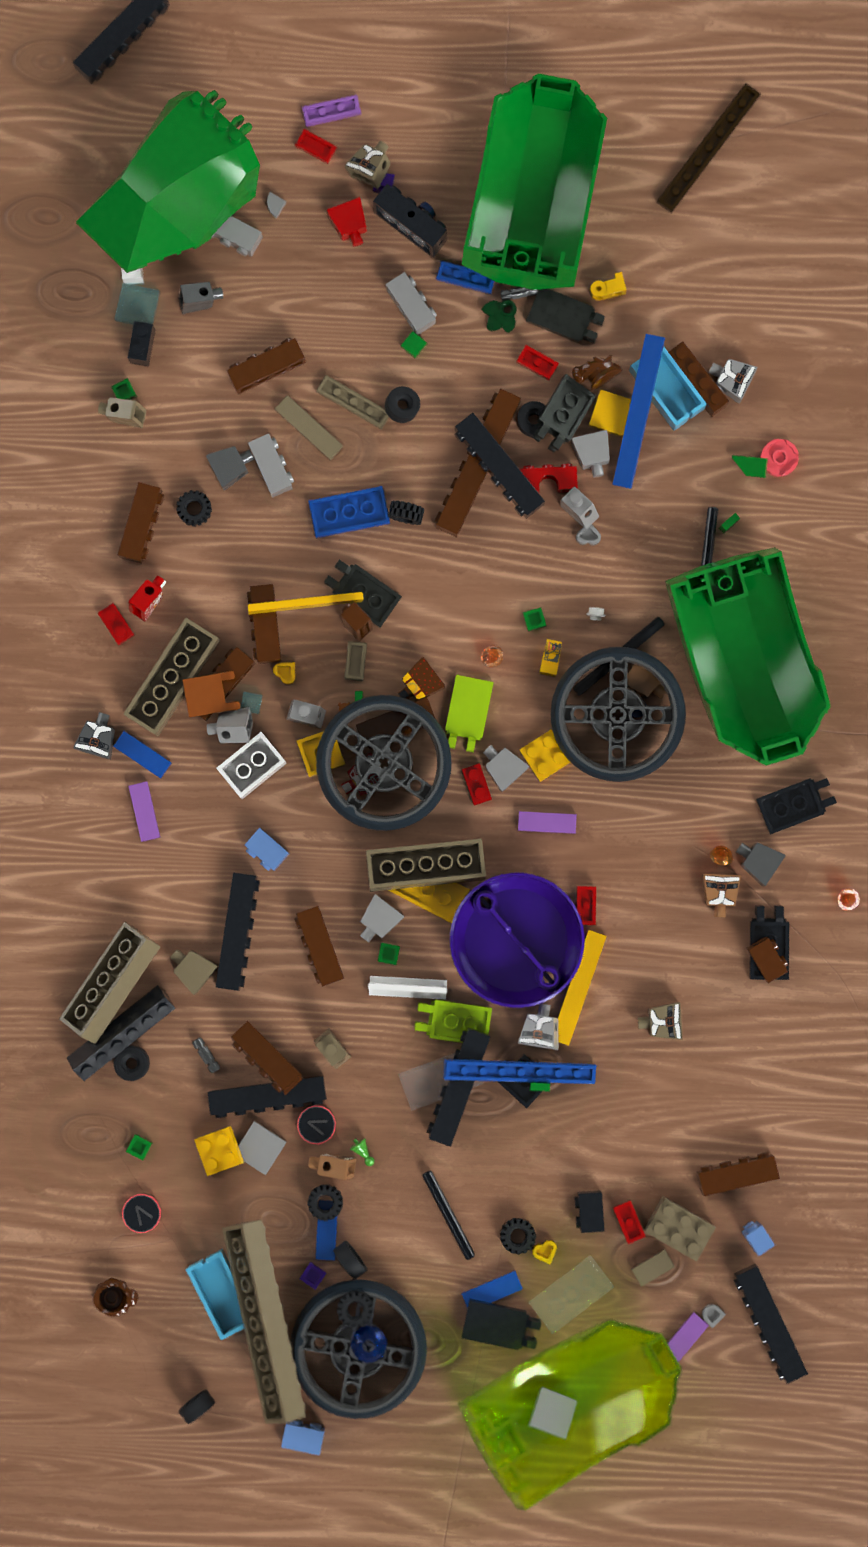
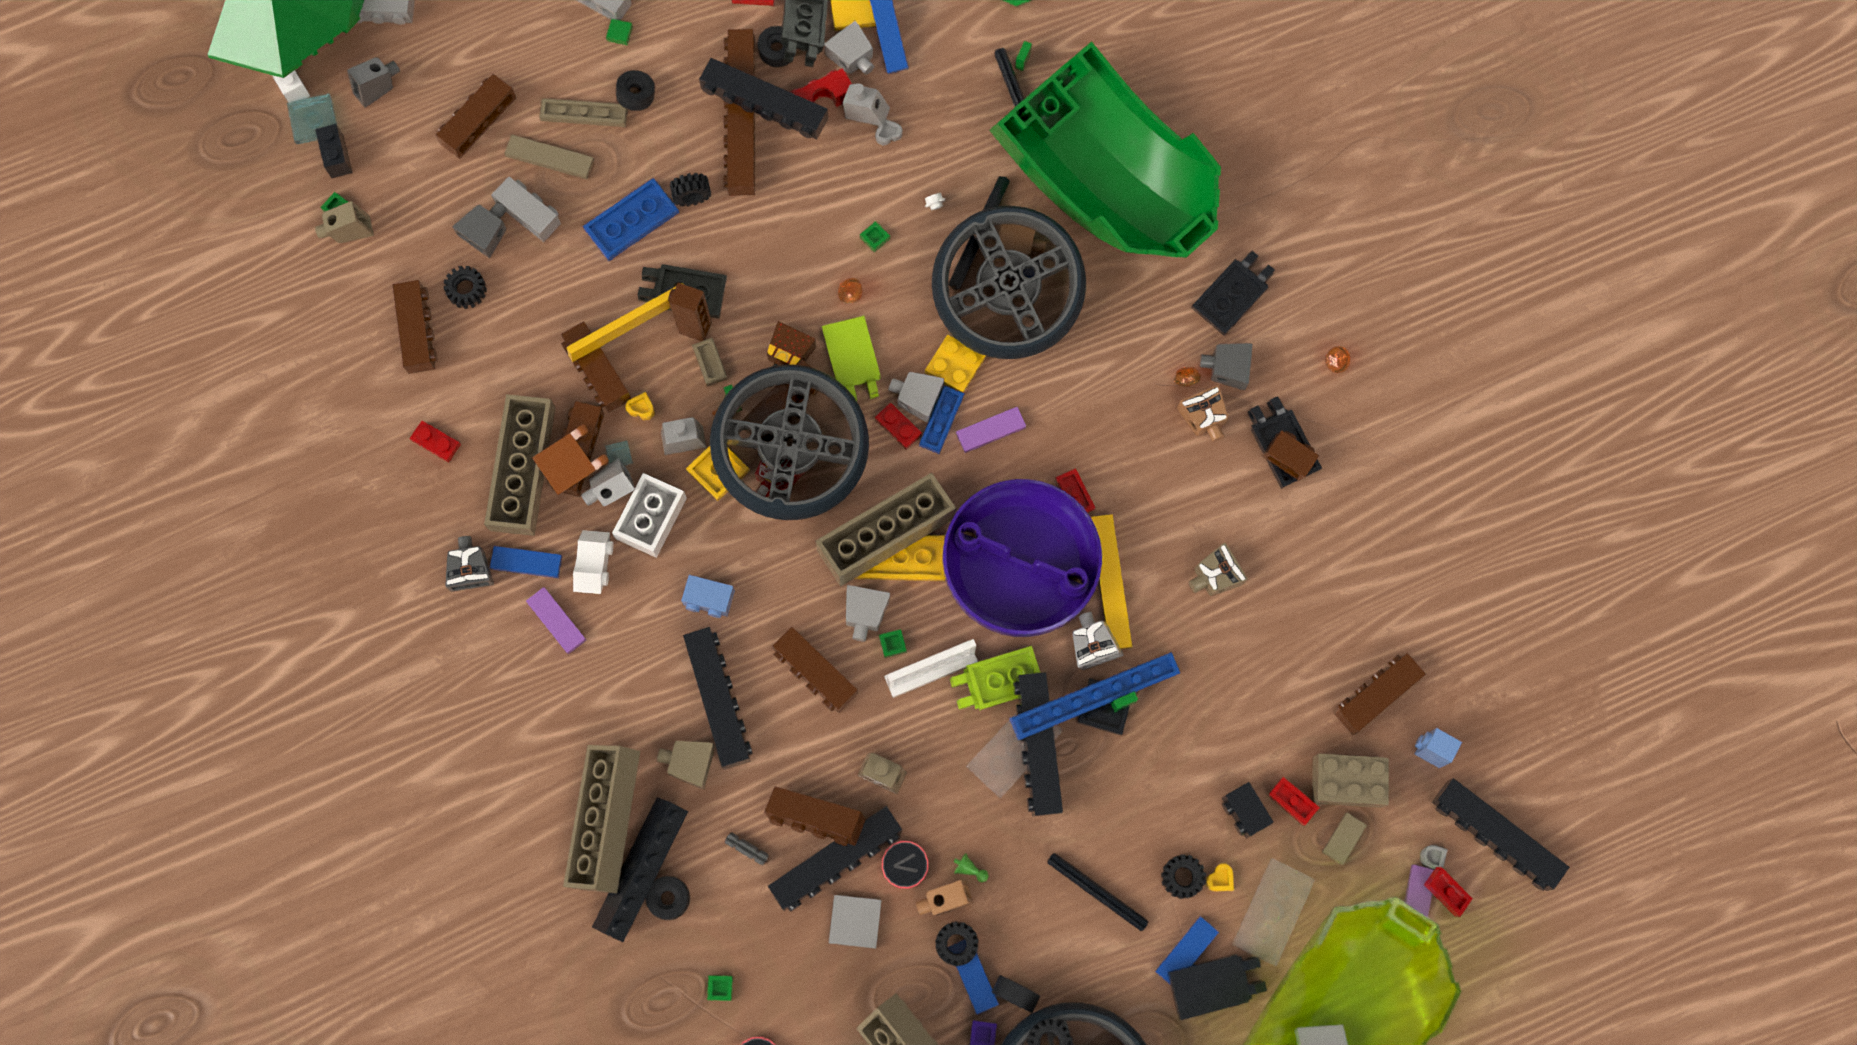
camera: 30 degrees left, 10 degrees down
red torso [128,576,166,622] -> none
yellow plate [194,1126,244,1176] -> none
yellow leg [539,639,562,677] -> none
none -> white brick [573,530,613,594]
none -> blue tile [919,385,965,455]
none -> red plate [1424,867,1473,917]

